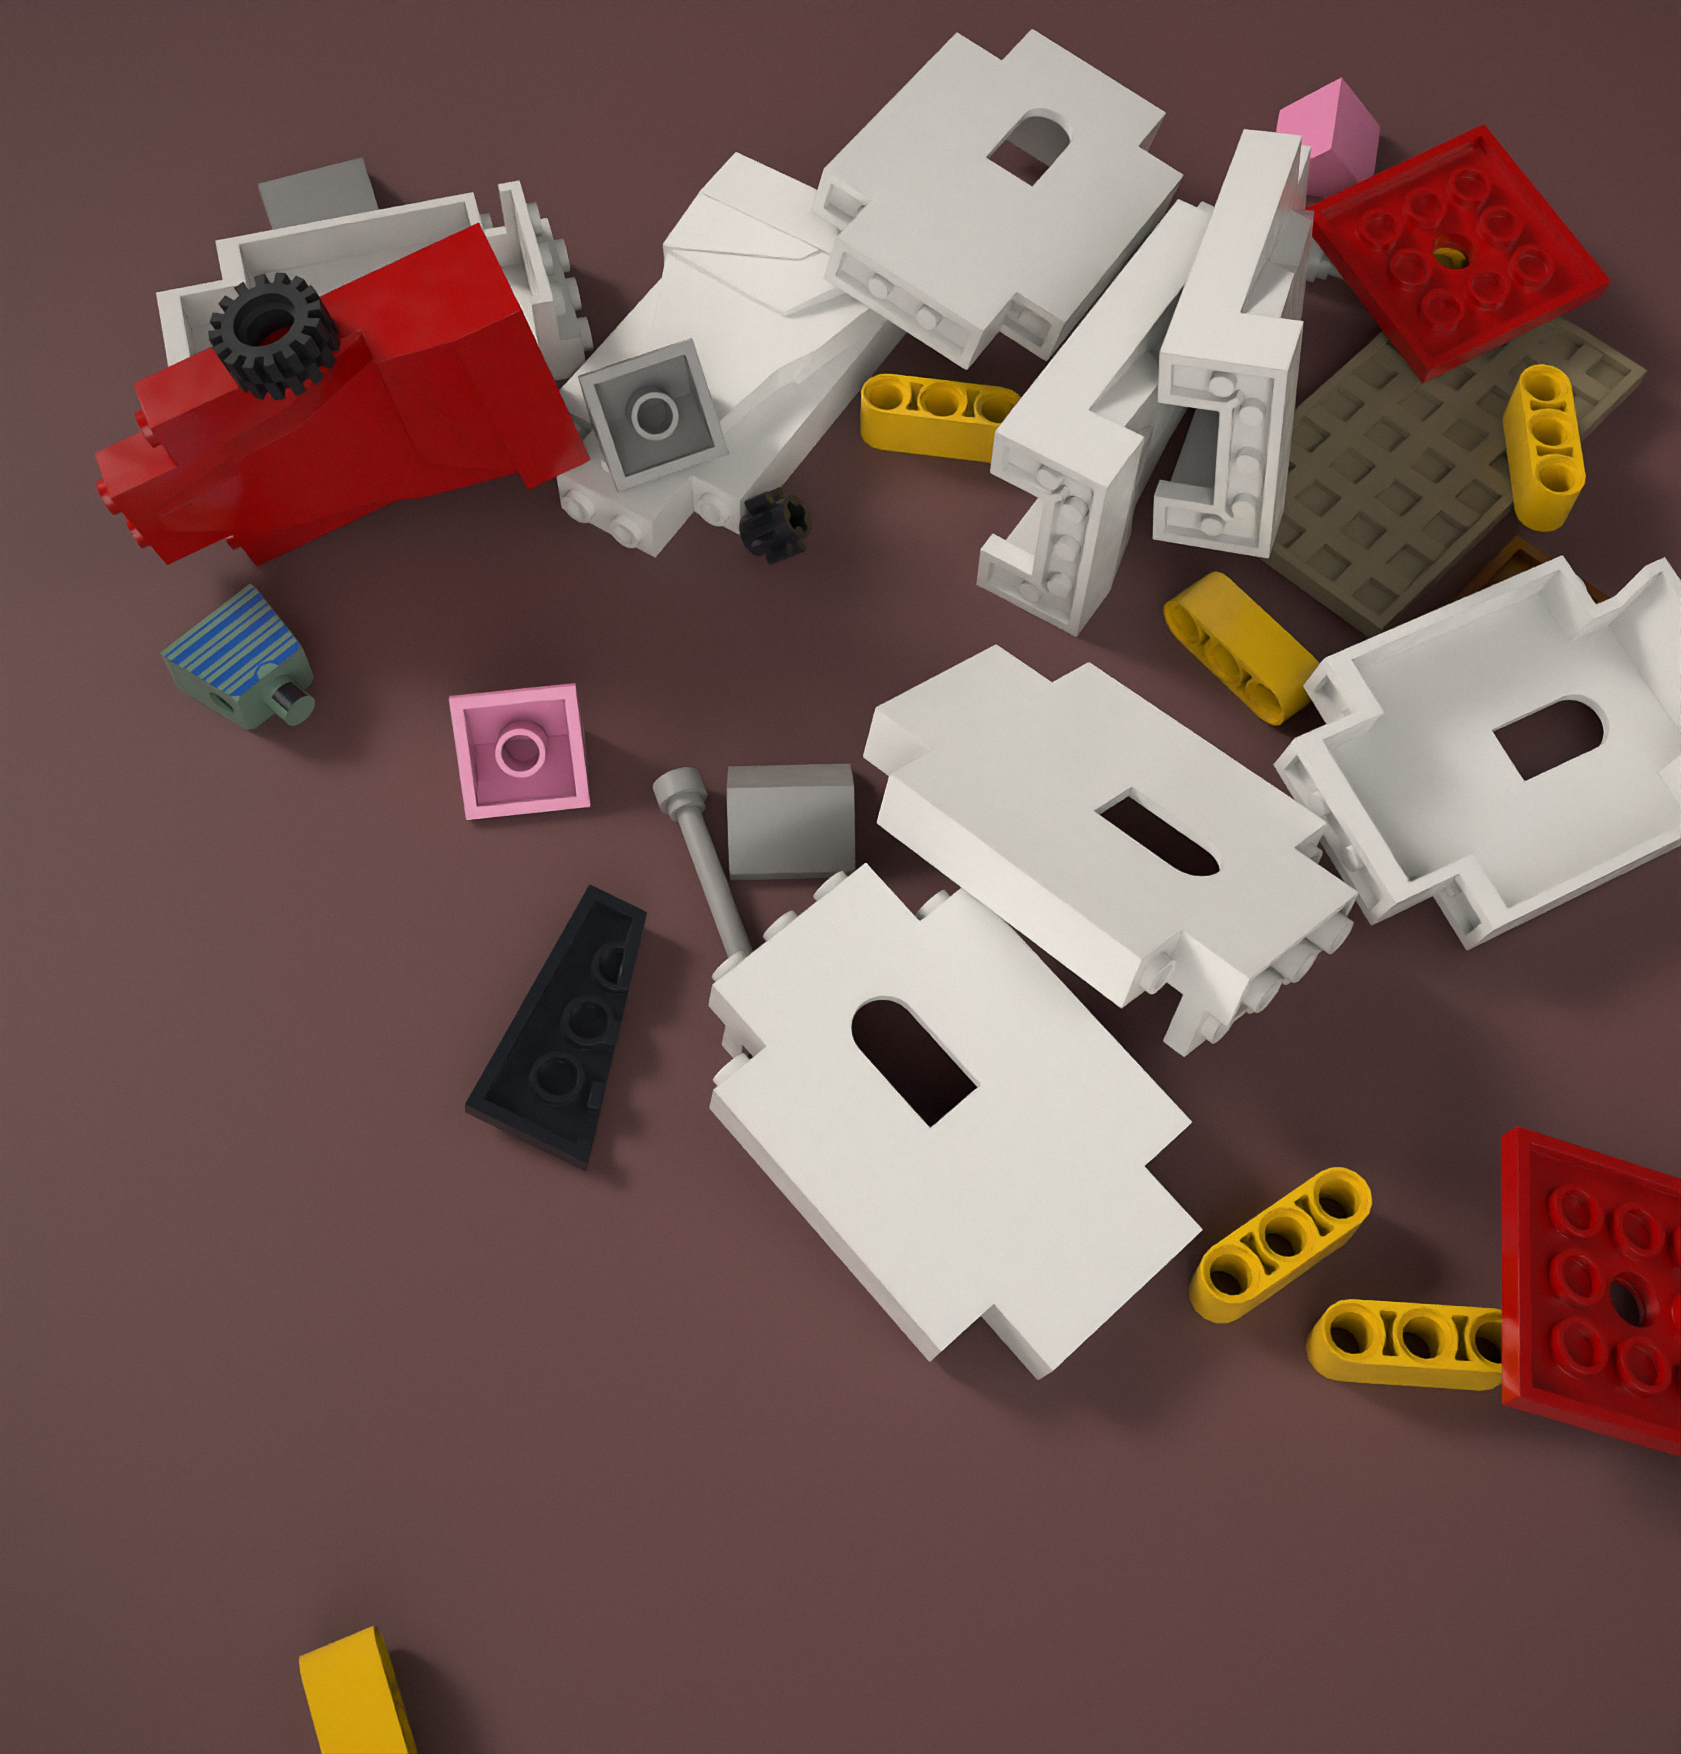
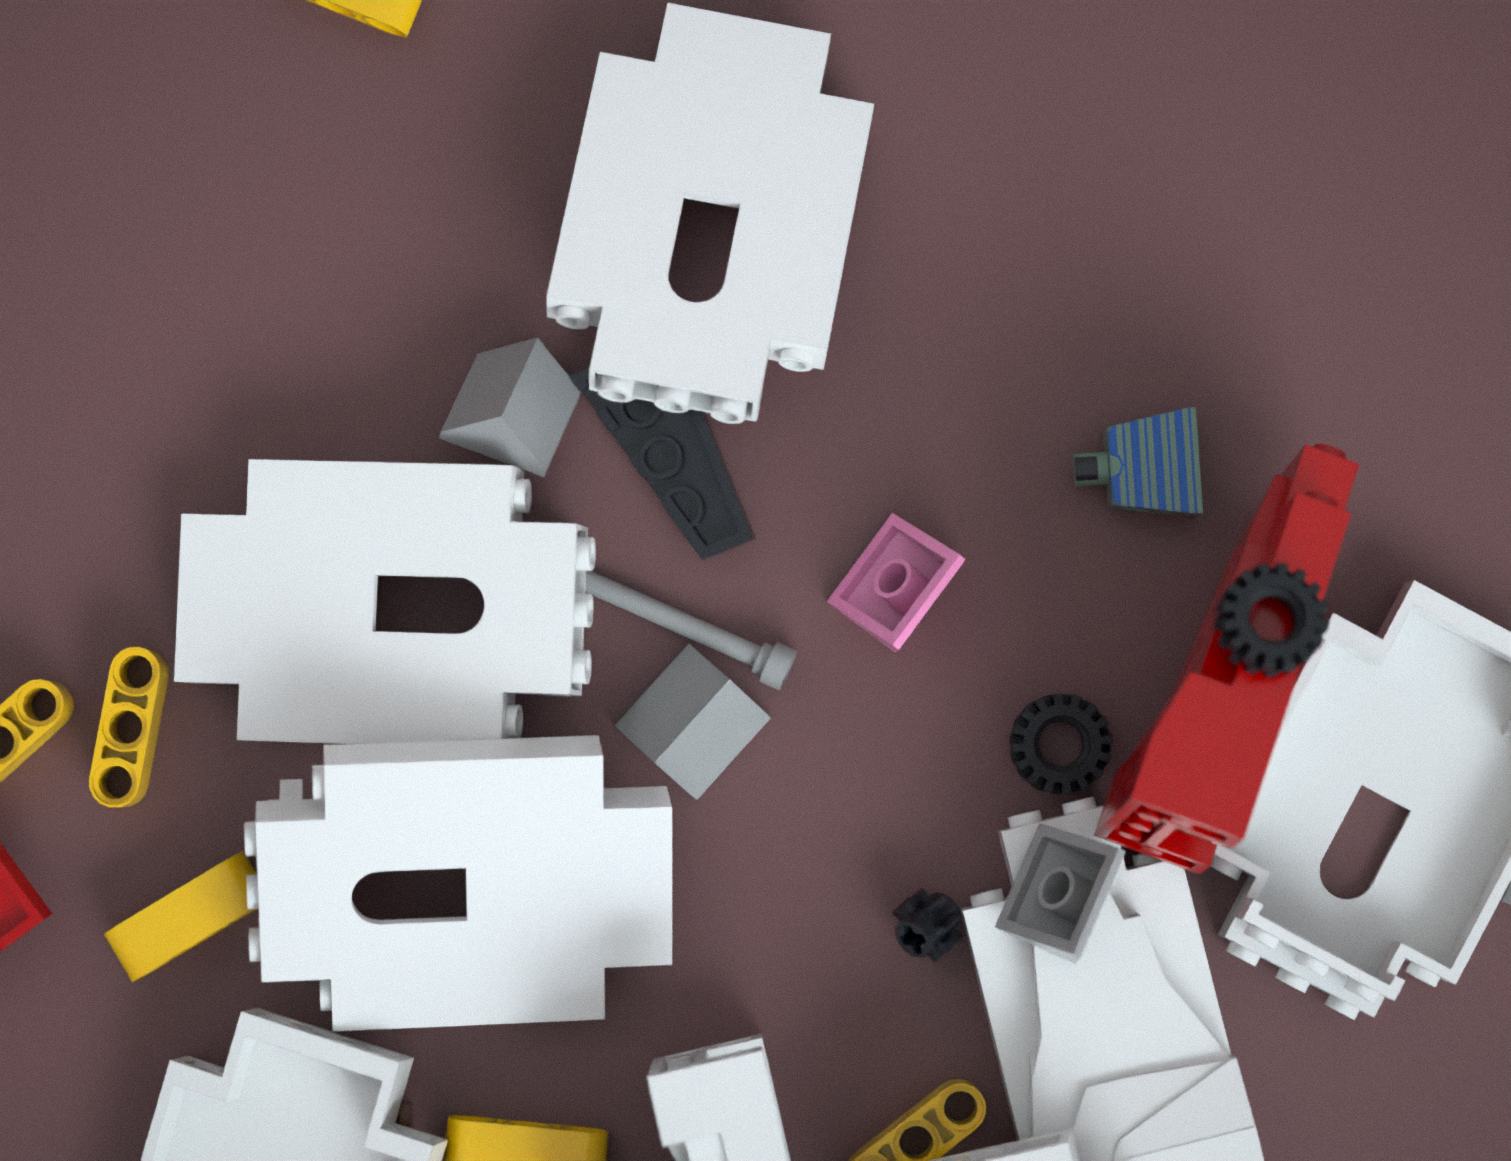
camera: 135 degrees right, 25 degrees up
none -> yellow beam [104,851,257,983]
none -> light grey slope [439,337,581,477]
none -> white panel [547,3,874,424]
none -> black tyre [1009,693,1113,794]

